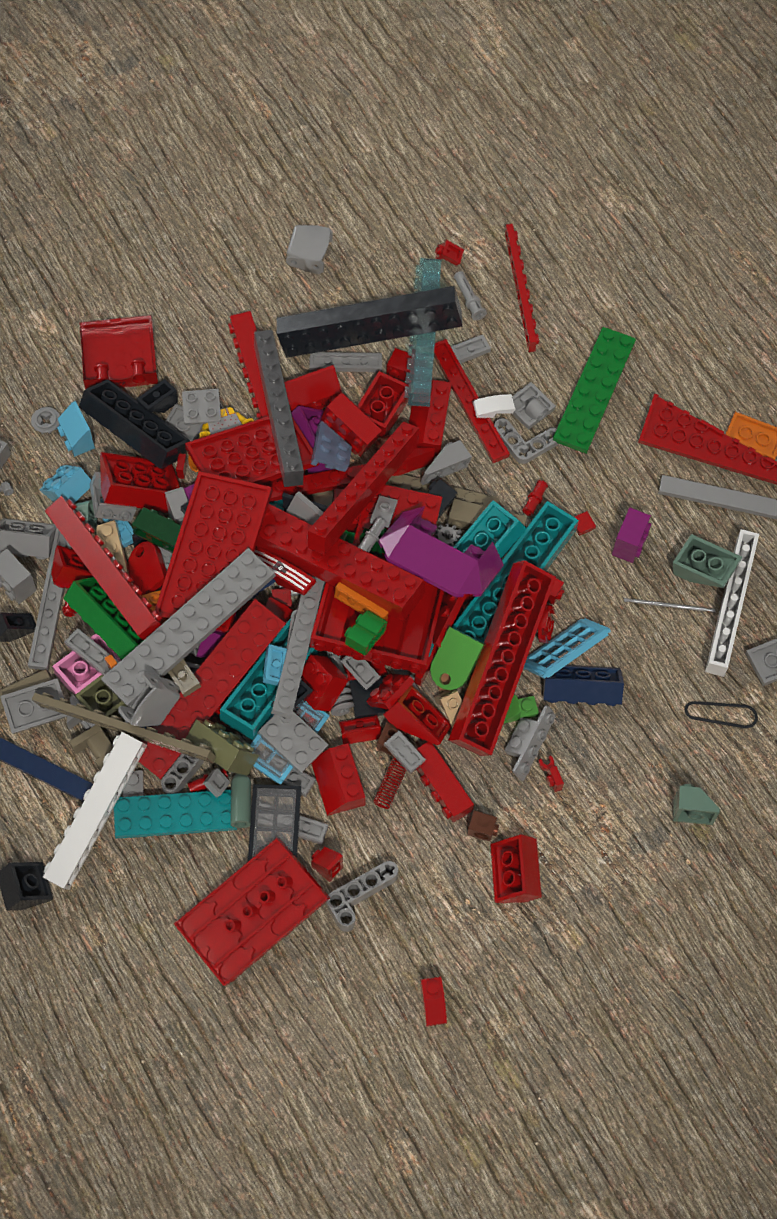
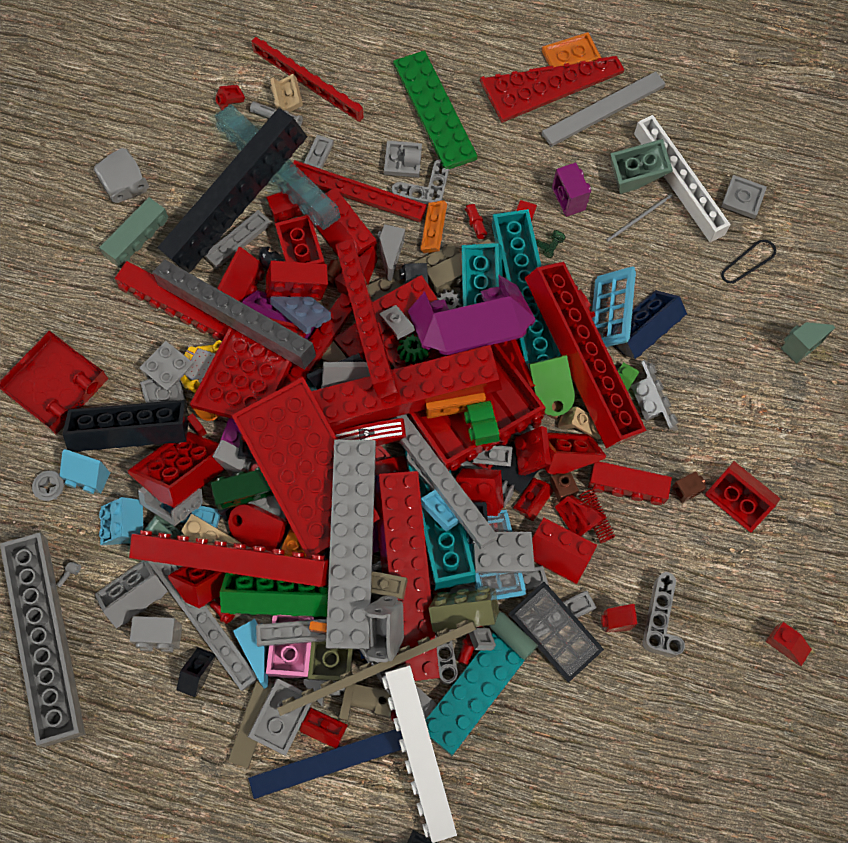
camera: 45 degrees left, 5 degrees up
black slope [136,379,178,413] -> none
red piece [174,838,330,986] -> none
light grey axle [358,518,386,553] -> none
light grey plate [384,731,426,774] -> none
white slope [473,394,515,418] -> none
red plate [538,755,564,792] -> none
none -> sand green brick [99,197,169,268]
none -> medium azure slope [233,619,268,689]
none -> black hair [258,246,284,271]
none -> tan bracket [270,74,303,112]
none -> red slope [300,707,348,749]
none -> orange plate [421,200,447,253]
none -> clear green piece [536,230,566,258]
none -> red wing [555,495,606,537]

